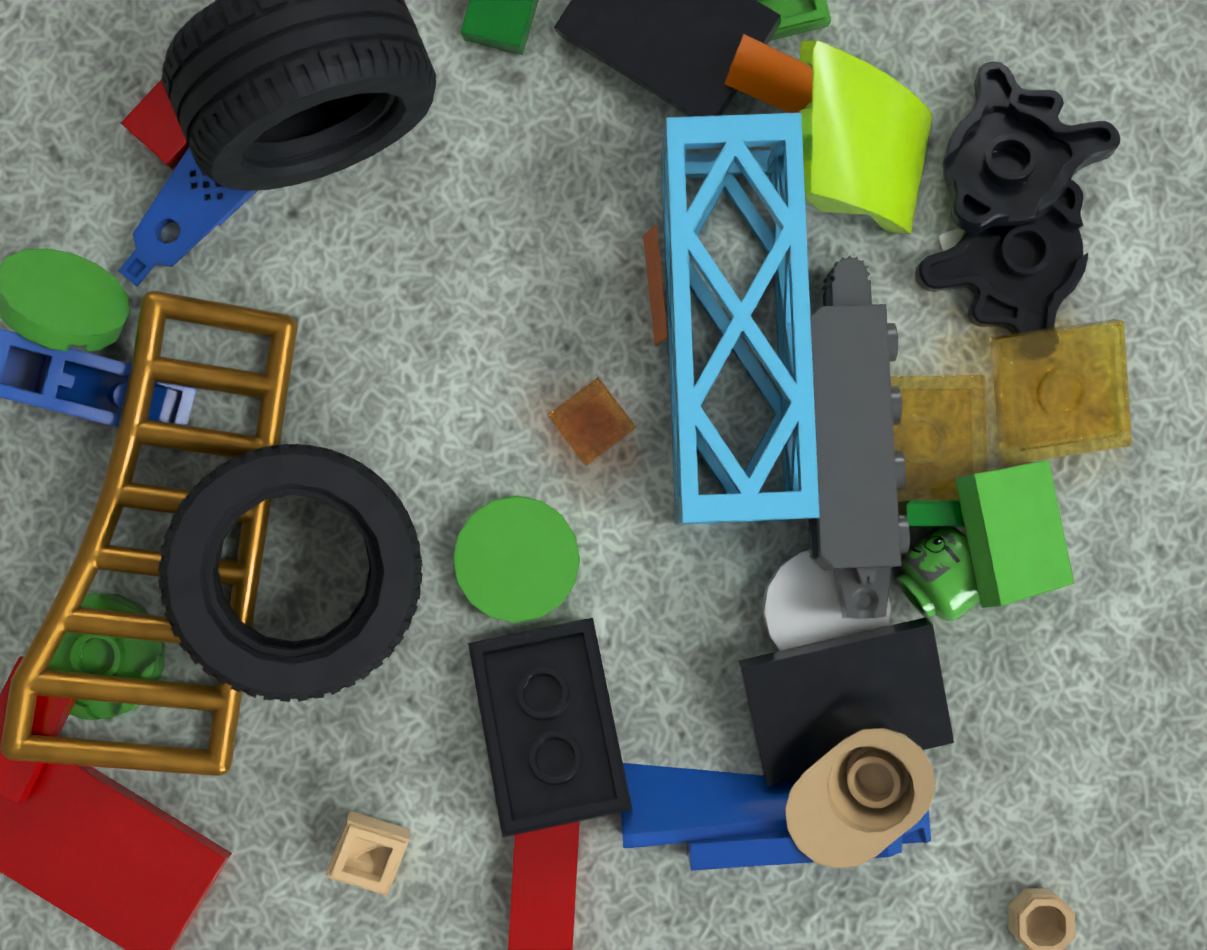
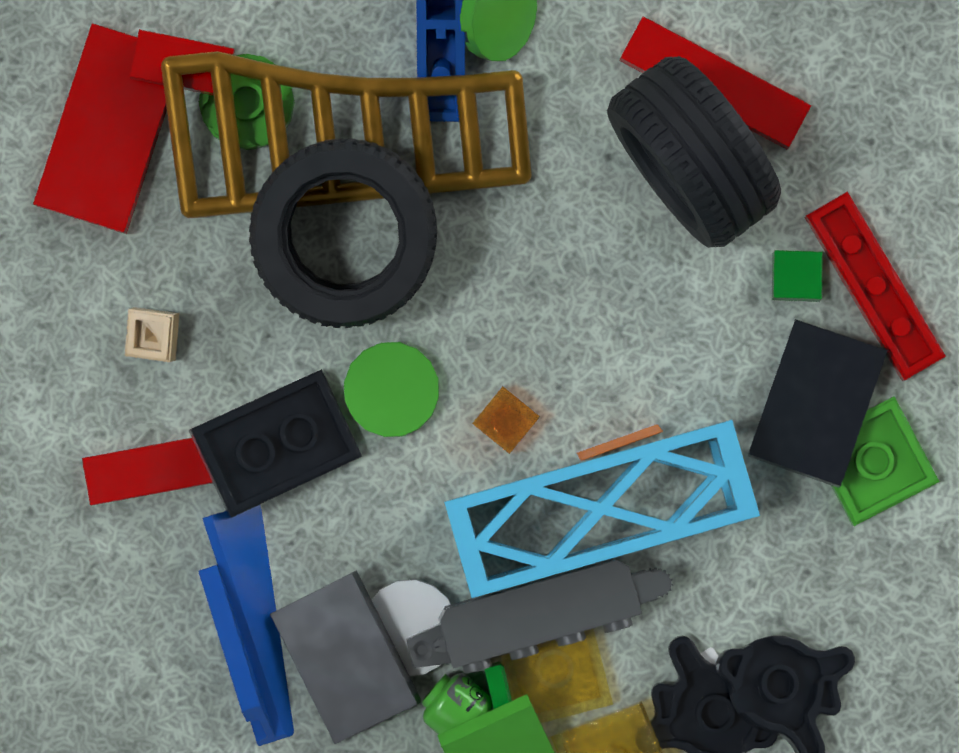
camera: 80 degrees right, 0 degrees up
blue piece [118,148,258,287] -> none
orange sticker [724,34,812,113] -> none
tan piece [785,728,936,869] -> none
lime slope [799,40,933,234] -> none

